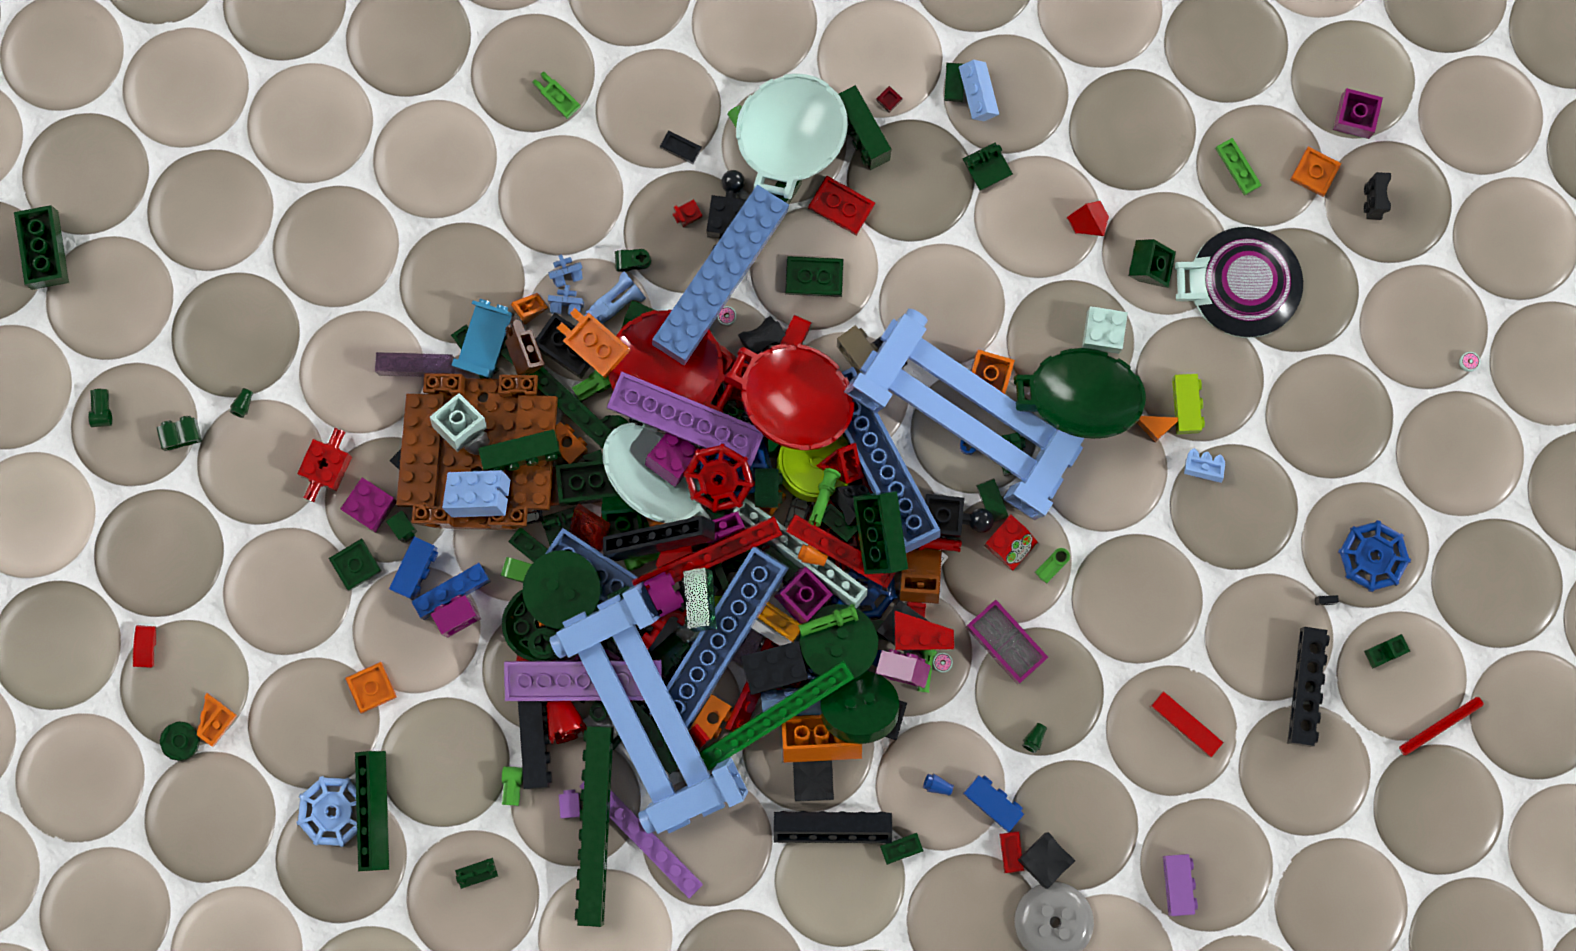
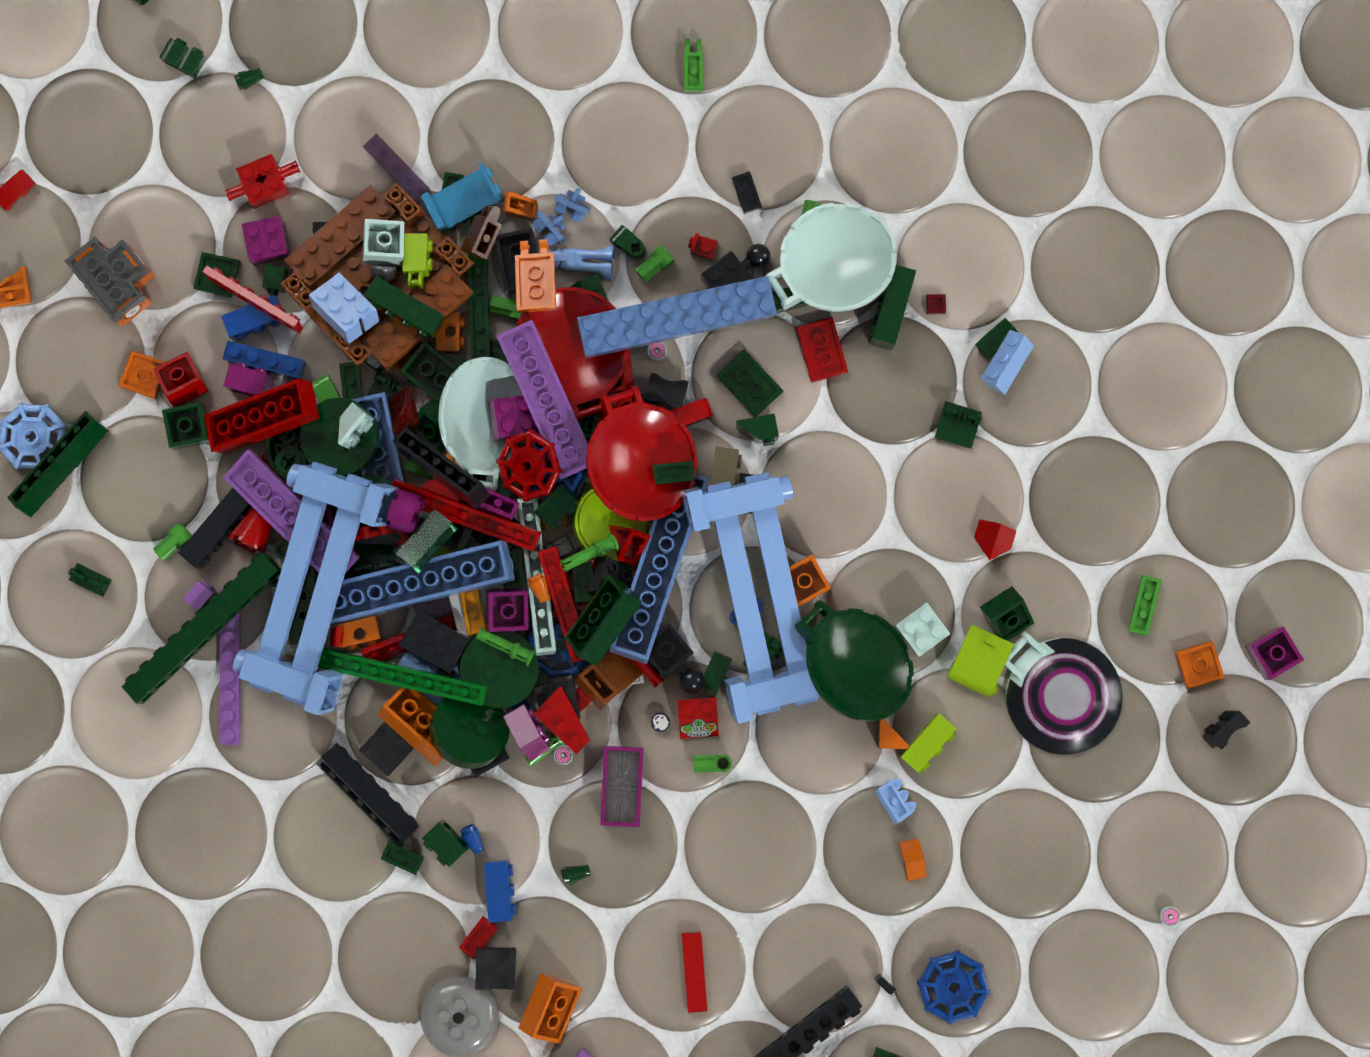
camera: 45 degrees right, 5 degrees up
none -> dark grey piece [64,237,156,327]
none -> red slope [153,351,209,408]
none -> dark green brick [162,402,209,450]
none -> plate [202,266,303,334]
none -> red brick [204,379,320,454]
none -> light aqua slope [338,402,374,449]
none -> lime brick [403,233,433,289]
none -> dark green brick [422,819,469,867]
none -> orange slope [518,973,582,1044]
none -> bright green piece [635,245,675,283]
none -> tile [651,712,670,732]
none -> dark green plate [653,461,694,485]
none -> dark green slope [735,414,779,446]
none -> orange slope [899,838,927,881]
none -> lime door [946,624,1014,698]

